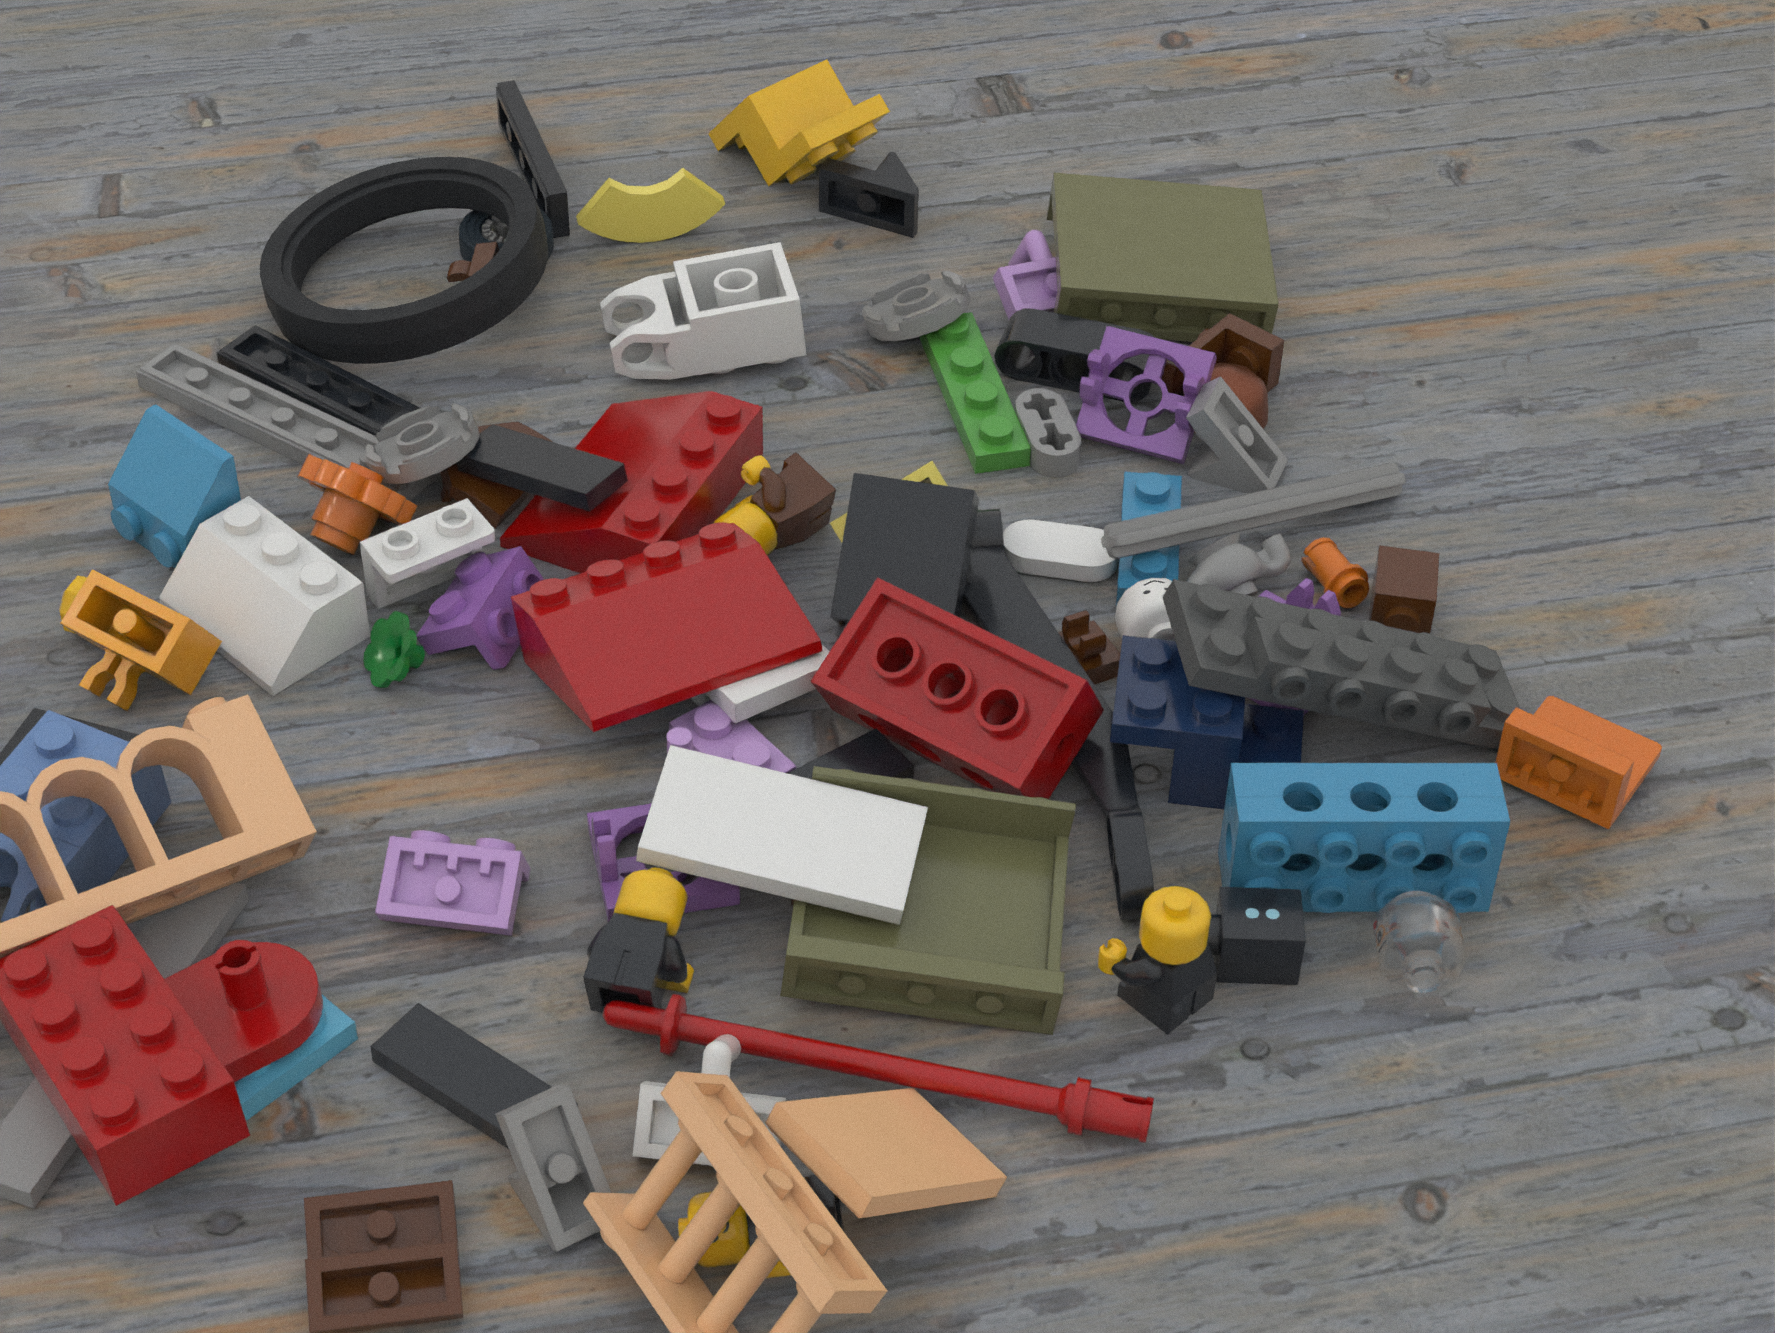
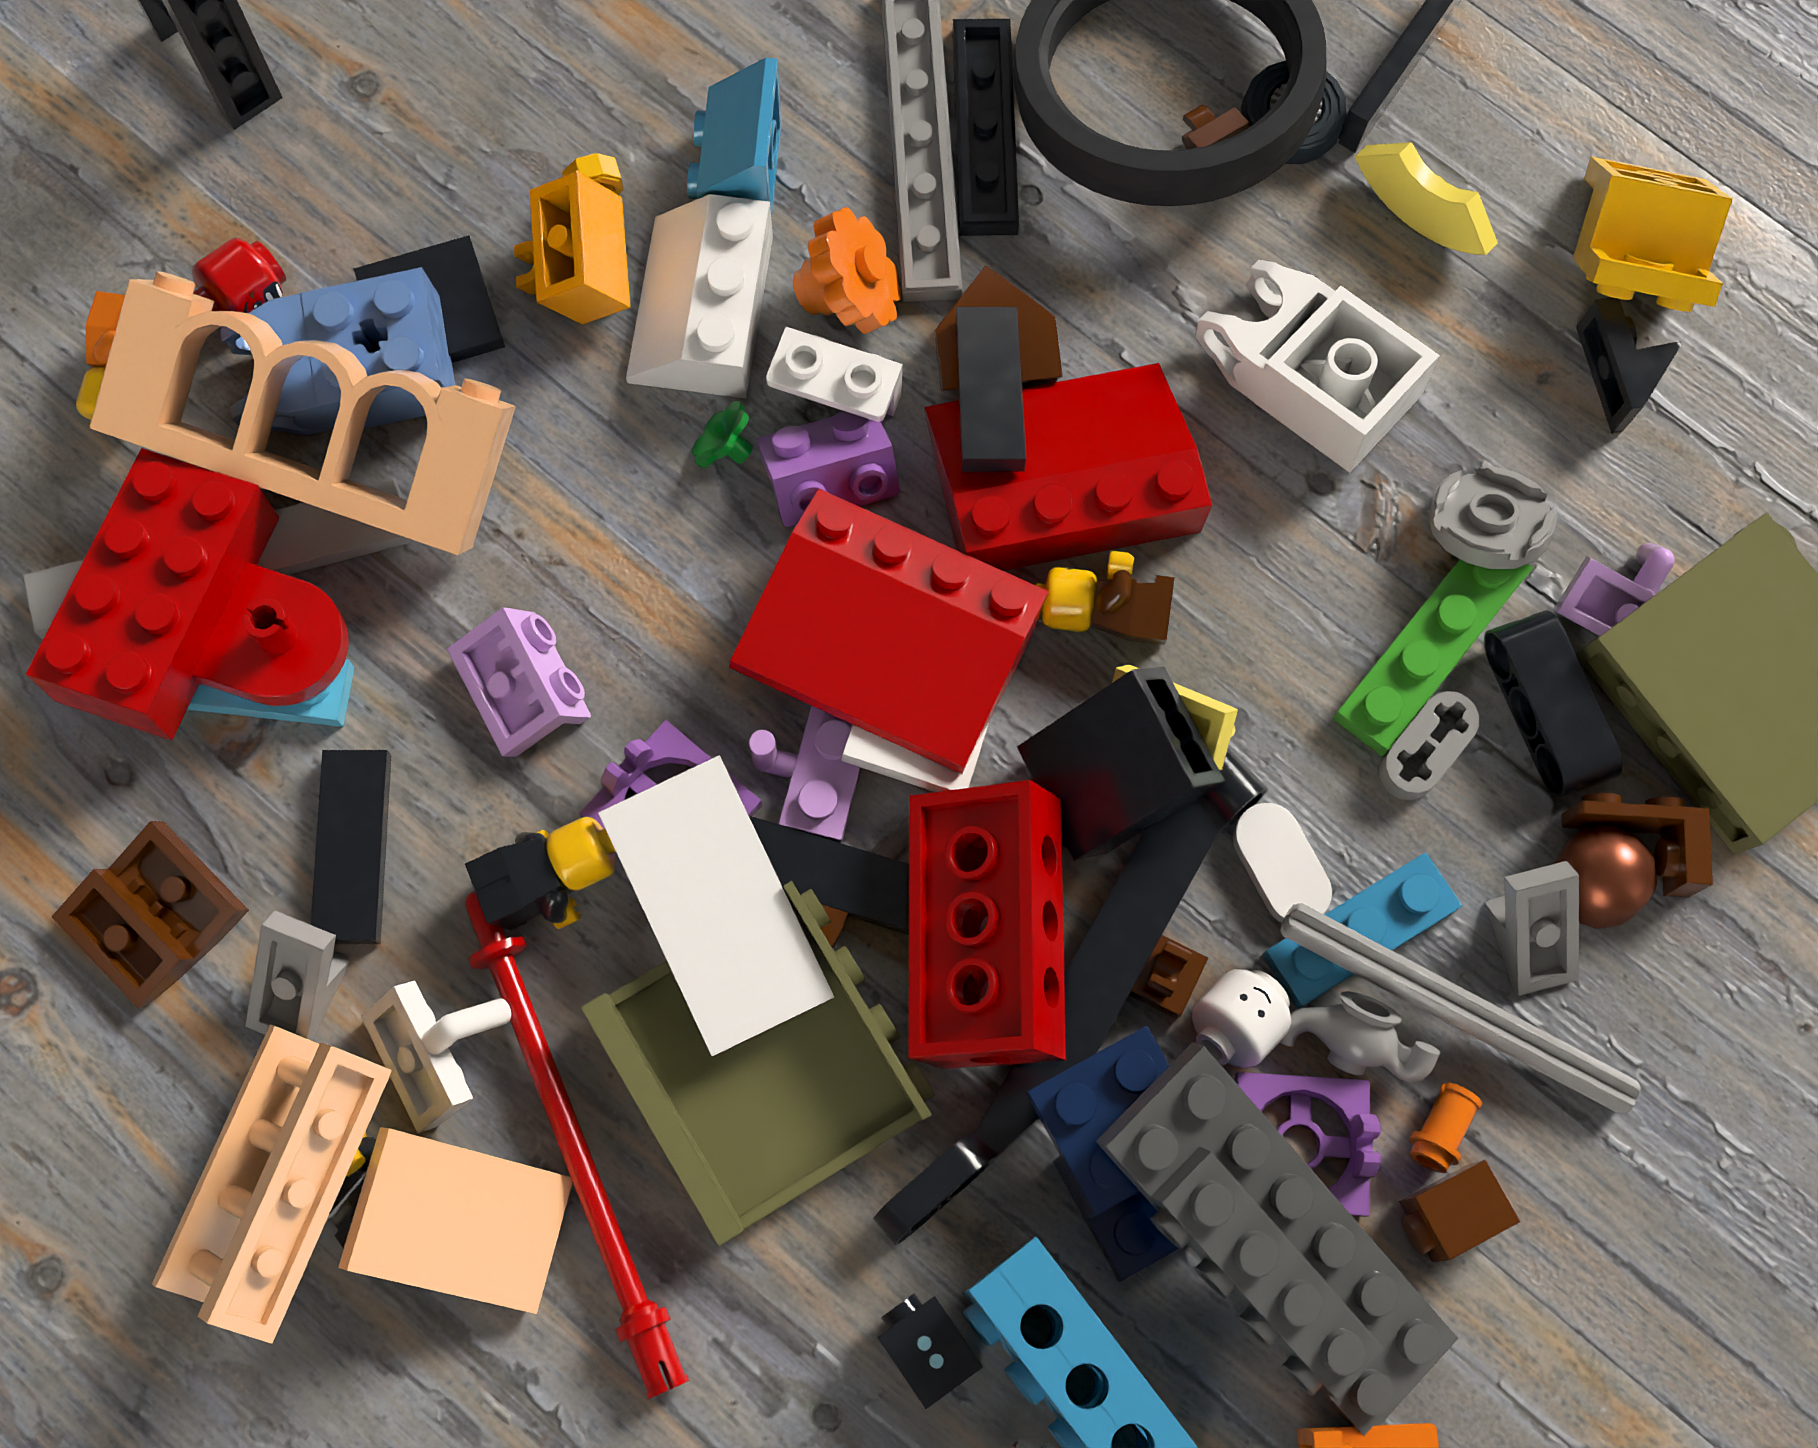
camera: 50 degrees right, 30 degrees up
light grey tile [364,404,480,484] -> none
medium lavender piece [1076,326,1217,464] -> none
piece [1098,886,1217,1035] -> none

